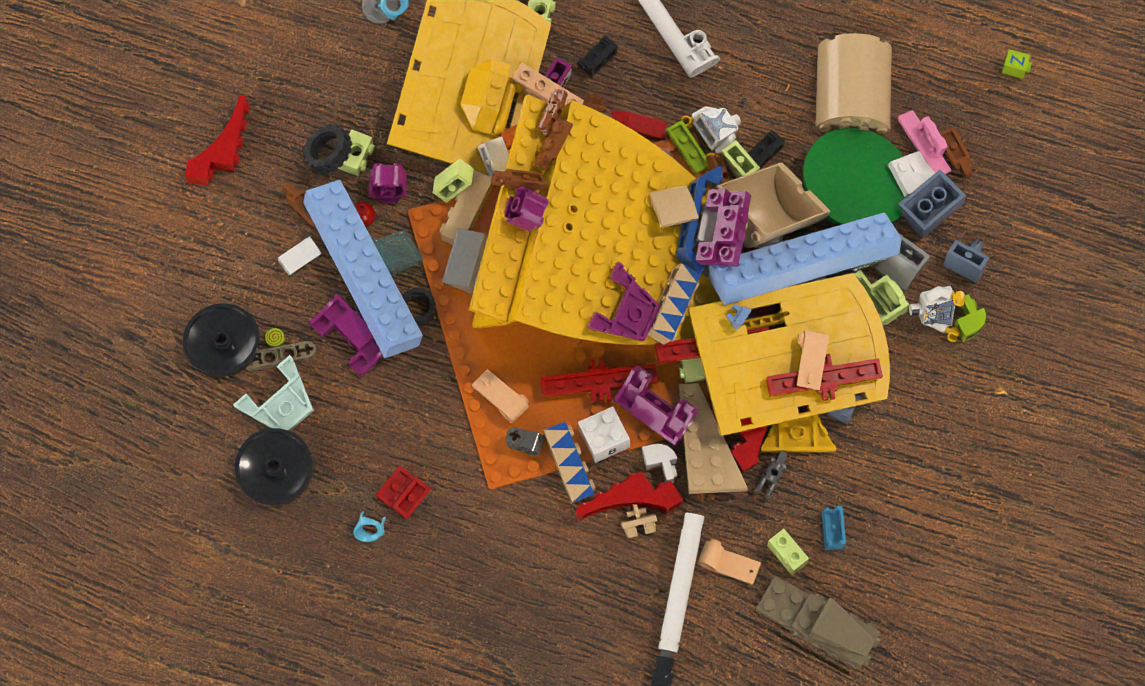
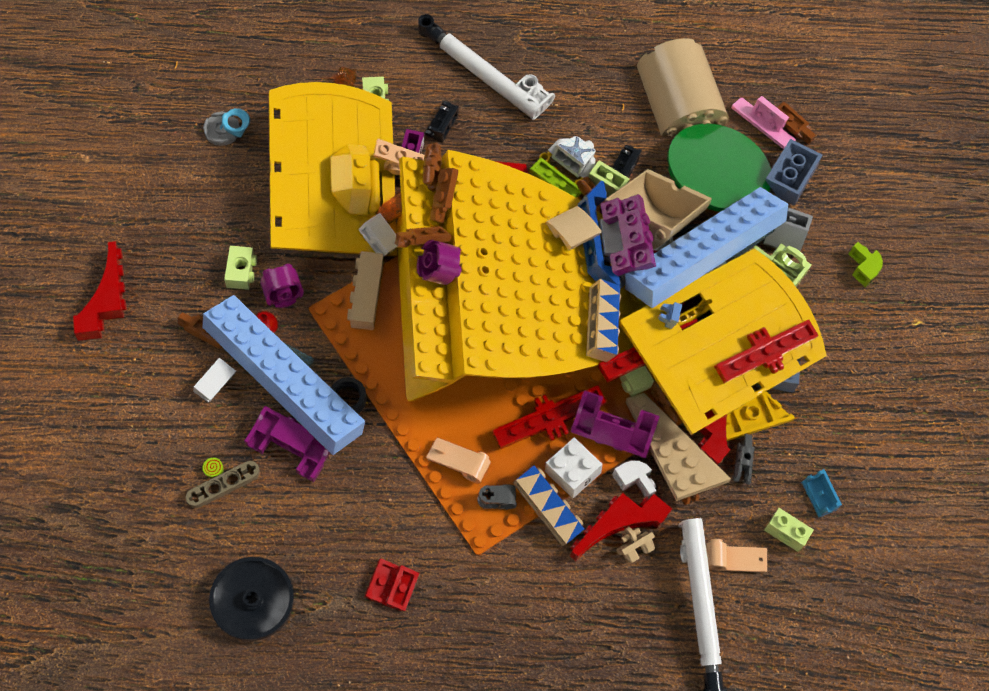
camera: 25 degrees left, 5 degrees down
black dish [183,303,260,377] -> none
light aqua wing [233,355,314,431] -> none
black tyre [303,124,352,174] -> none
medium azure piece [353,511,386,542] -> none
clear light blue tile [374,229,423,275] -> none
yellowish green brick [432,158,474,203] -> none
light grey slope [442,228,488,294] -> none
magenta wing [587,262,660,341] -> none
dark tan wedge [756,576,881,671] -> none
light nougat door [796,330,829,390] -> none
white plate [887,151,935,197] -> none
torso [909,286,965,342] -> none
sand blue brick [943,239,990,283] -> none
lime brick [1002,49,1032,79] -> none

